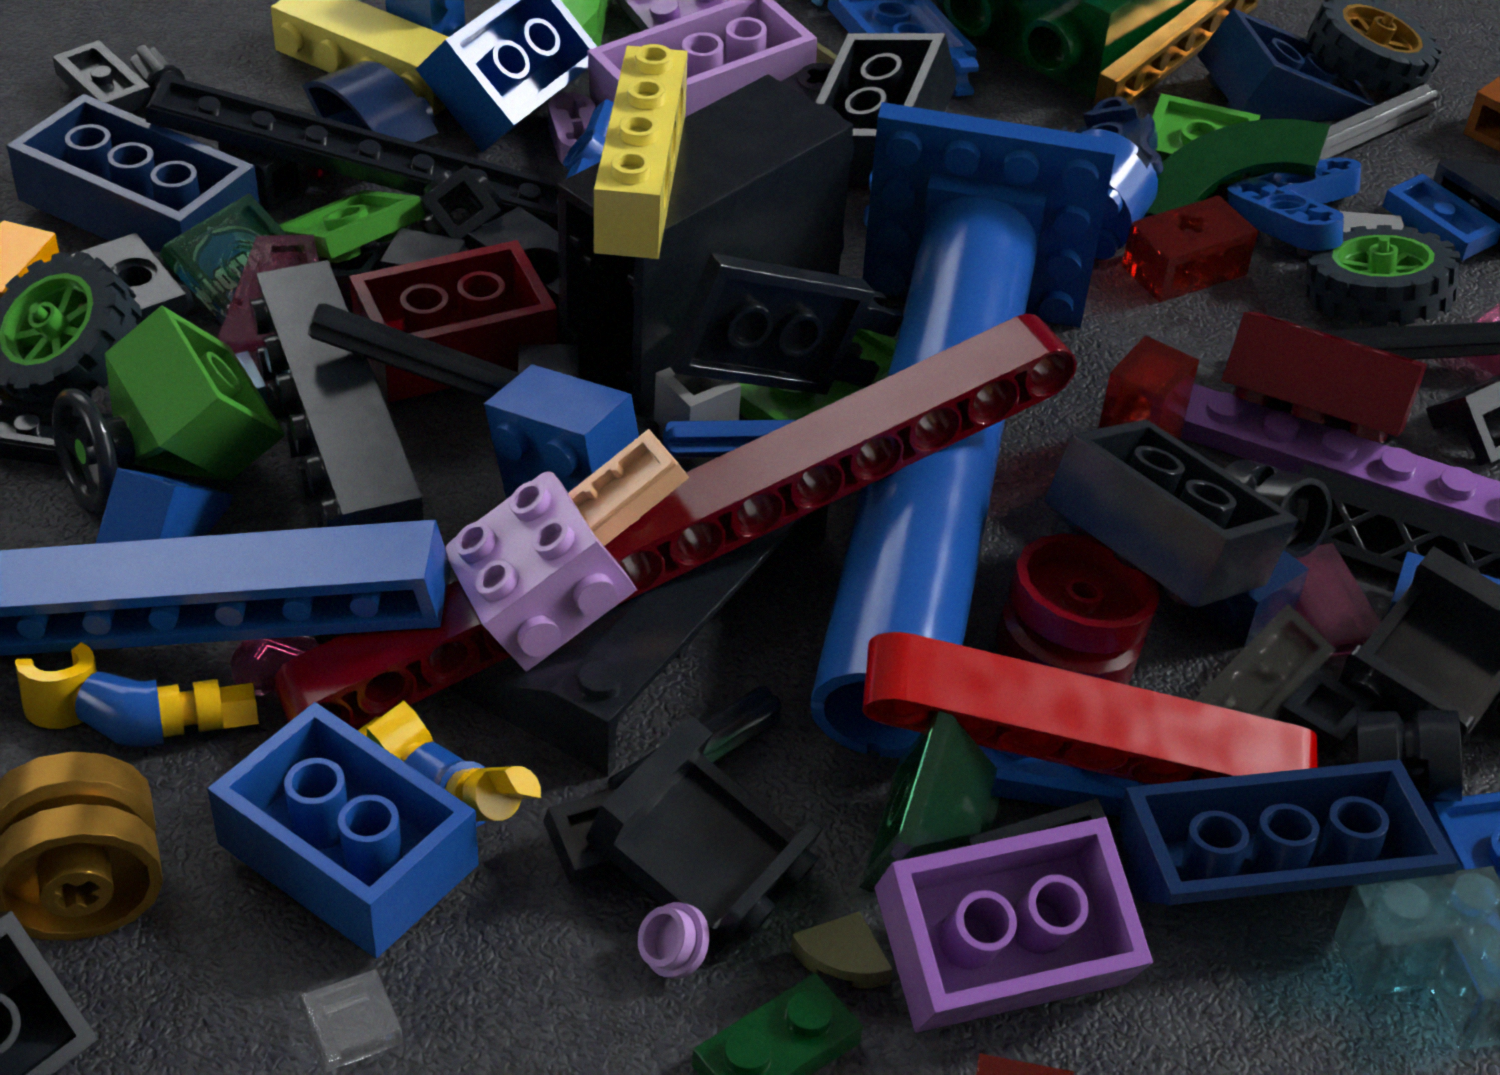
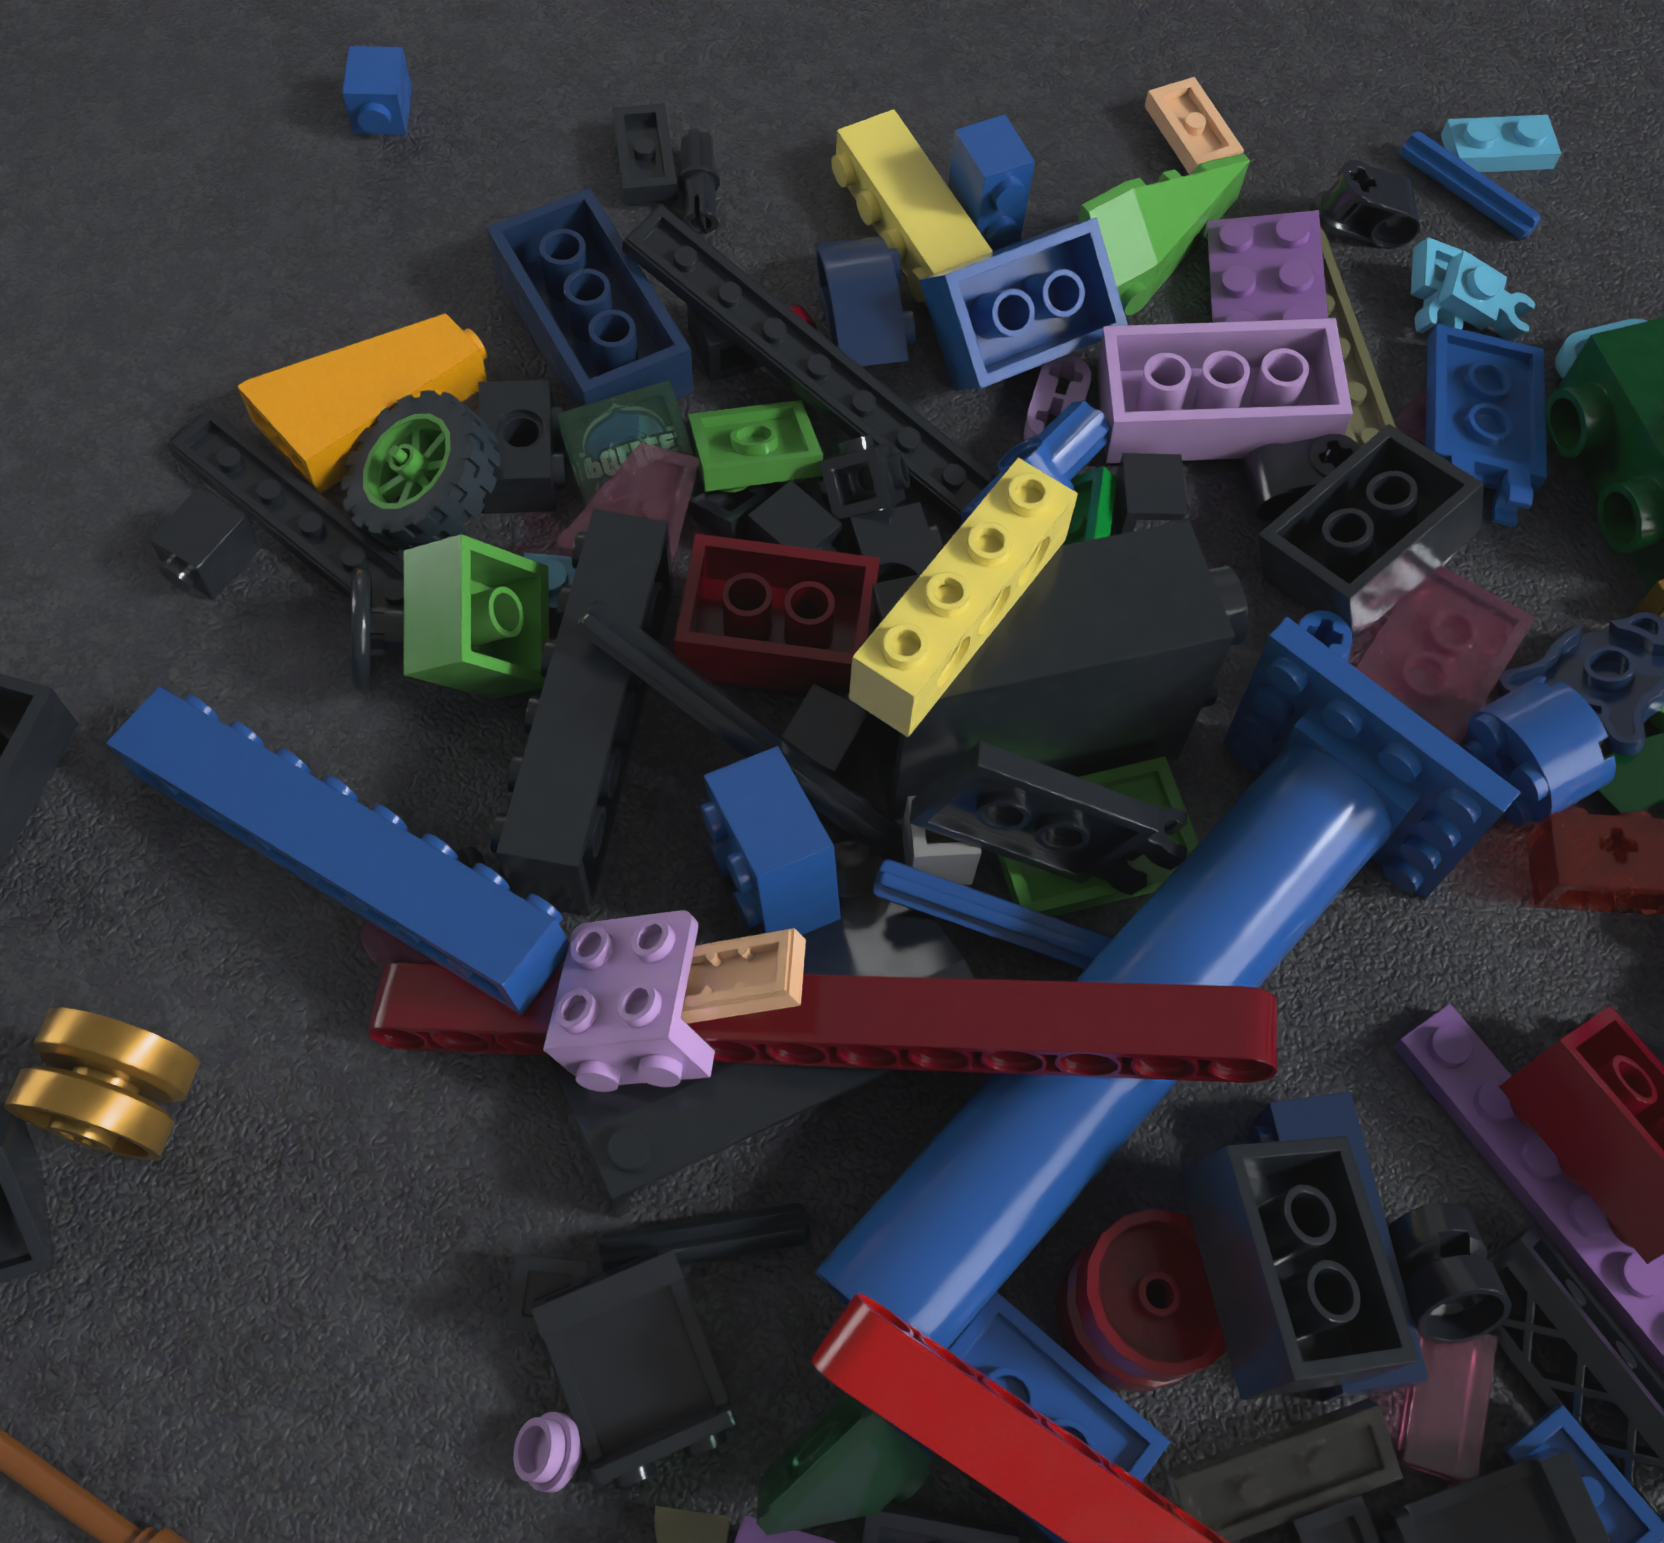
camera: 30 degrees right, 20 degrees up
yellow piece [15,642,259,748] -> none
blue slope [95,468,233,544] -> none
blue brick [207,702,479,959] -> none
clear tile [302,969,403,1071] -> none
yellow piece [358,701,541,827] -> none
clear red brick [1098,335,1199,441] -> none

